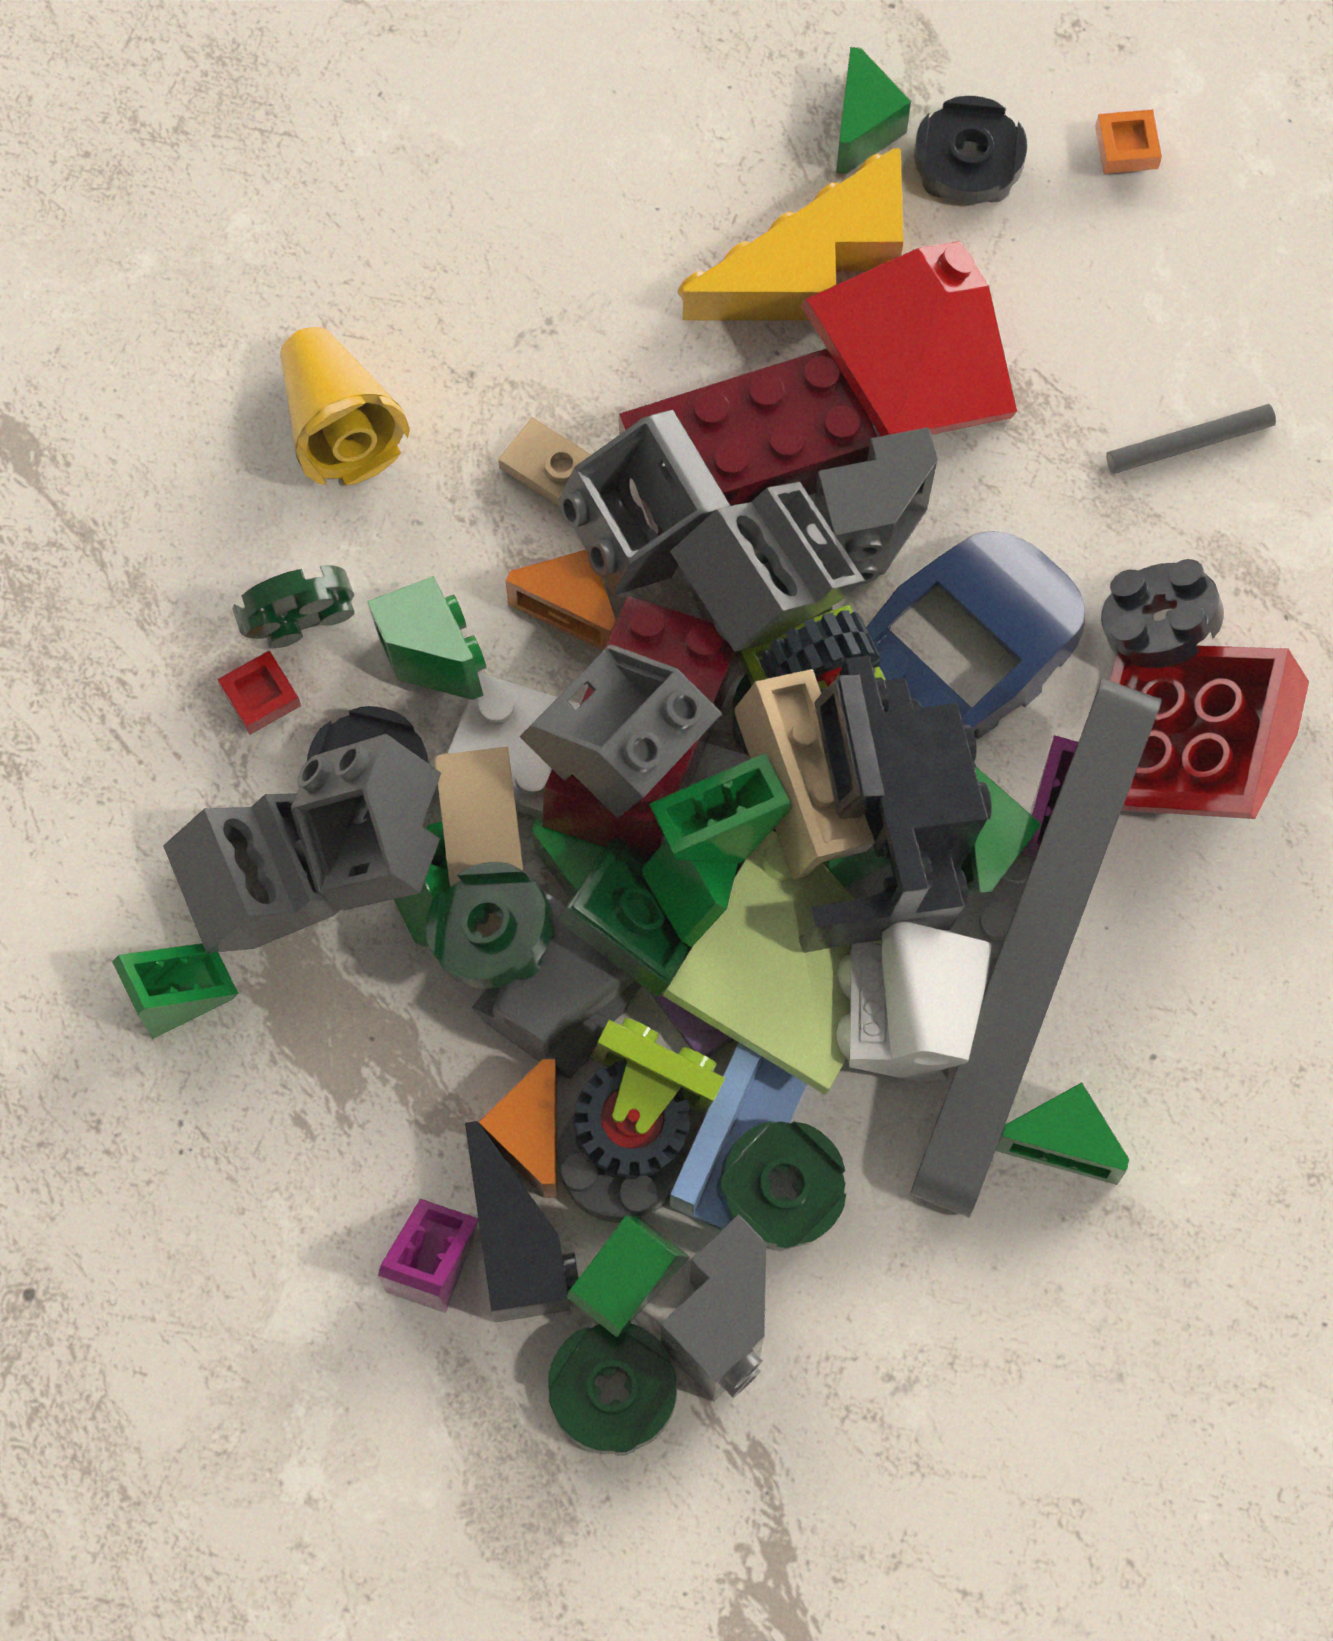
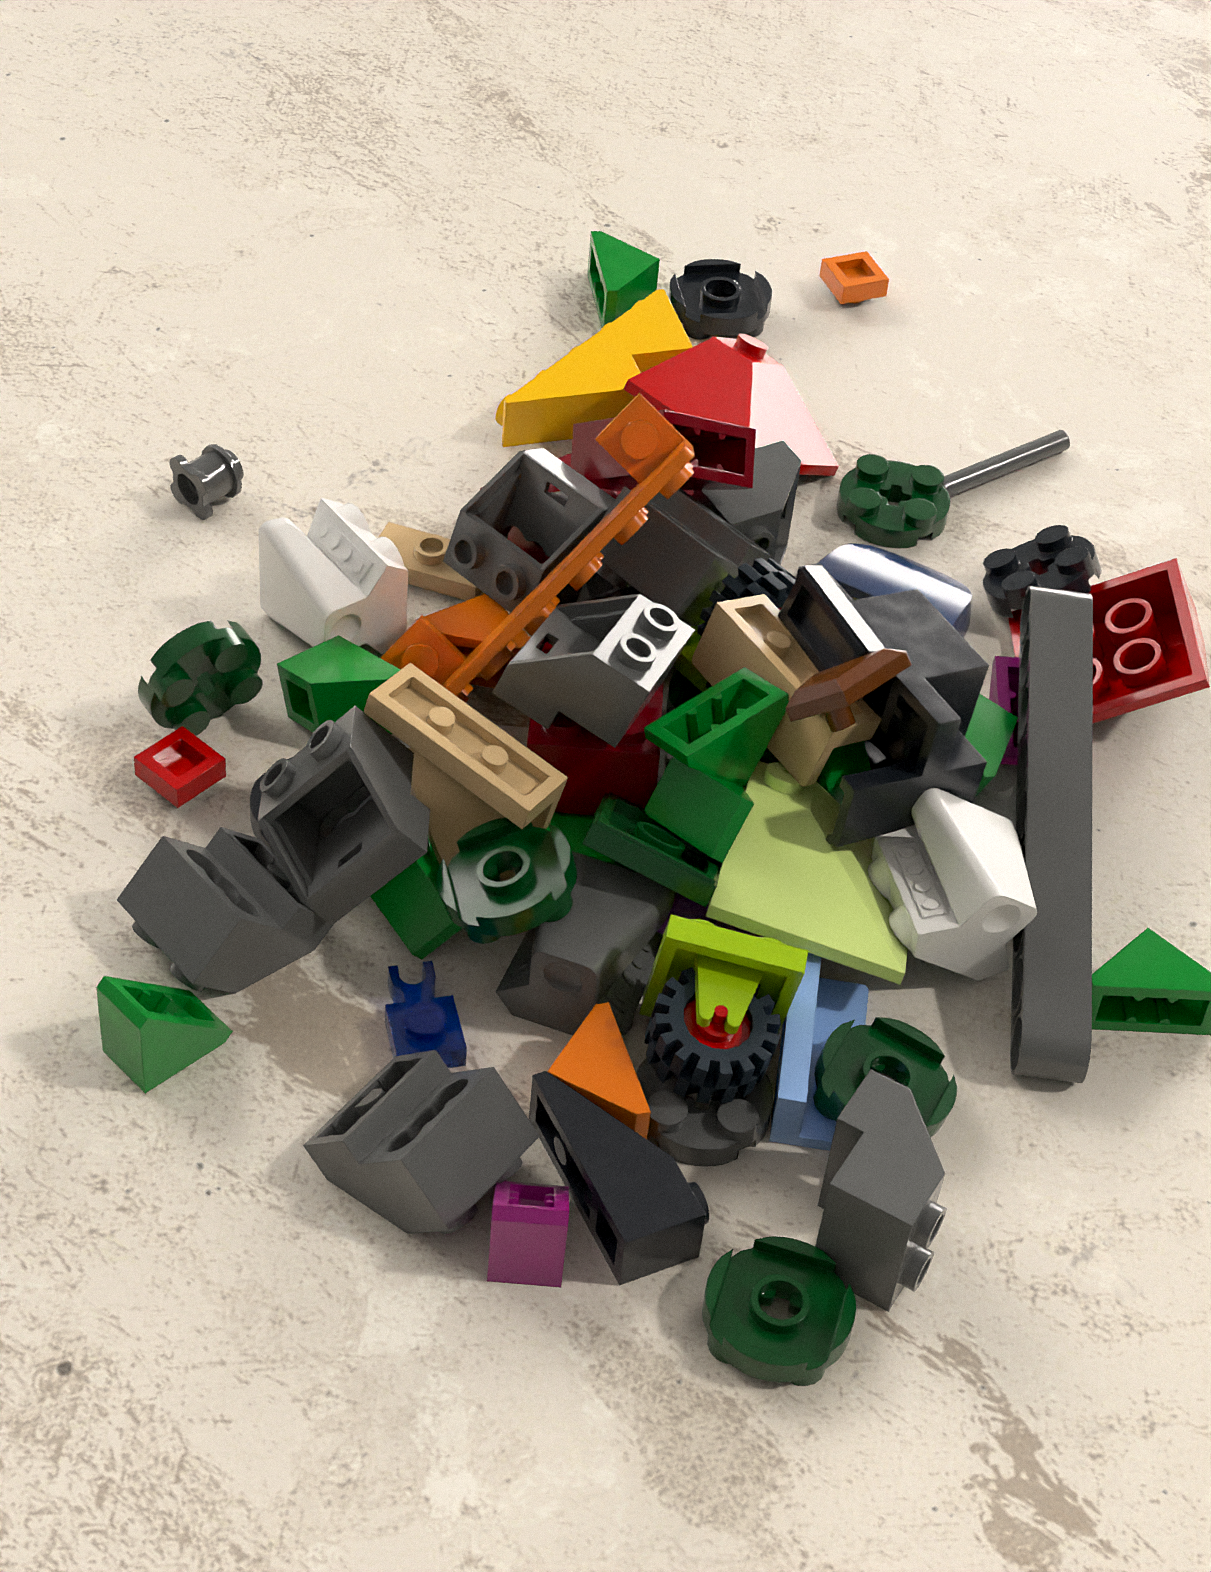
camera: 20 degrees left, 25 degrees down
yellow cone [280,327,410,486] -> none
green slope [566,1216,689,1337] -> none
none -> dark grey brick [169,444,244,520]
none -> white piece [259,498,408,654]
none -> dark grey piece [303,1050,540,1234]
none -> tan panel [364,663,568,829]
none -> orange bracket [380,393,695,703]
none -> clear blue plate [385,961,467,1068]
none -> dark red slope [571,409,756,491]
none -> reddish brown piece [785,648,912,732]
none -> dark green plate [836,454,950,549]

